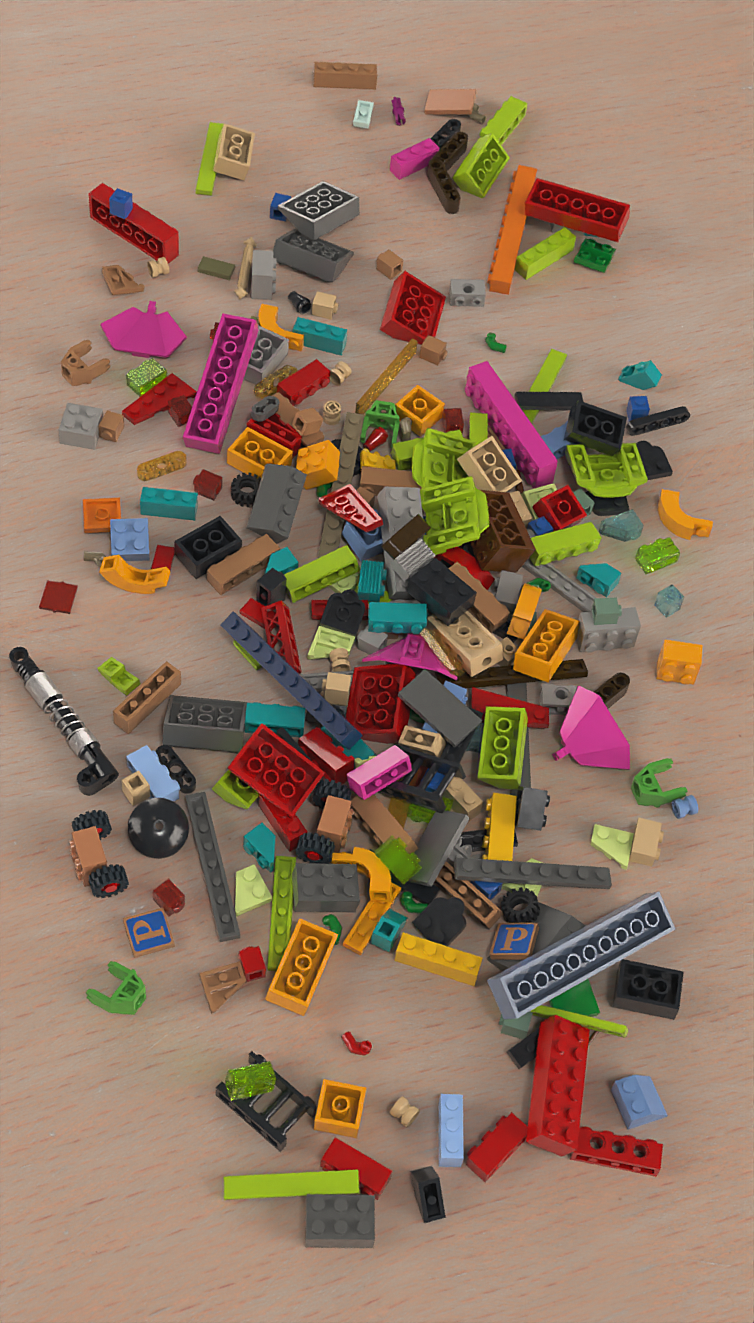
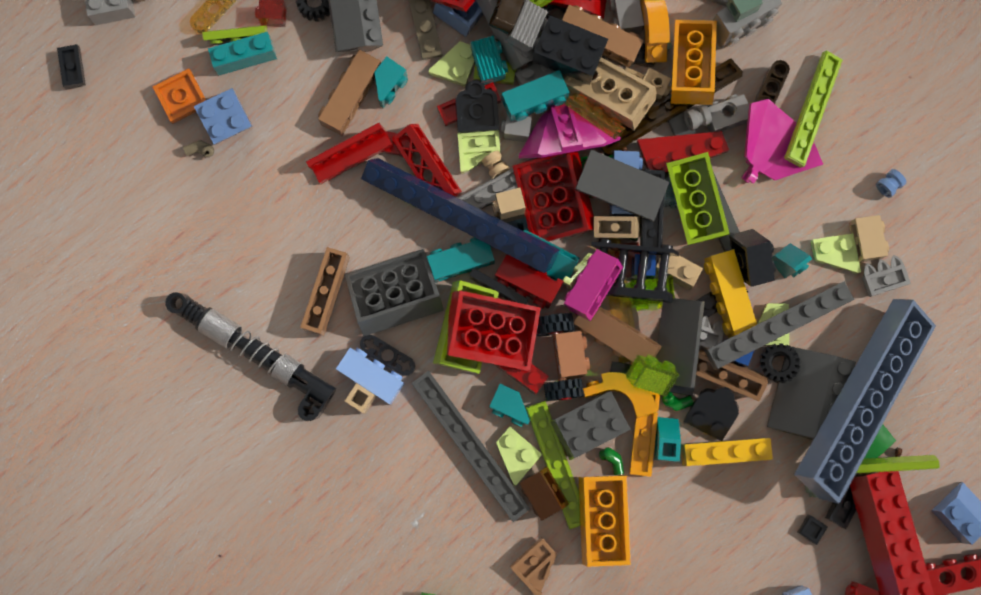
camera: 20 degrees left, 25 degrees up
clear red piece [39,580,78,614] -> none
brick [69,810,129,898] -> none
lime slope [97,657,140,696] -> none
light orange arch [99,555,170,594] -> none
tile [123,908,175,958] -> none
black dish [127,798,189,859] -> none
red tile [151,545,175,576] -> none
clear red brick [153,878,185,917] -> none
black brick [174,516,242,579] -> none
red brick [238,946,266,982] -> none
black brick [256,568,287,611] -> none
lime brick [284,545,359,603] -> none
red arm [341,1031,372,1056] -> none
tile [489,923,539,960] -> none
black brick [612,959,684,1020] -> none
bright green piece [631,758,688,808] -> none
light orange brick [656,640,702,685] -> none
none -> black plate [57,44,86,89]
none -> lime plate [202,25,267,44]
none -> red fence [306,122,393,184]
none -> reddish brown brick [519,467,569,521]
none -> light grey wheel [684,105,712,131]
none -> teal slope [772,243,812,278]
none -> lime tile [784,50,842,168]
none -> black tile [797,514,828,545]
none -> light grey plate [862,255,911,297]

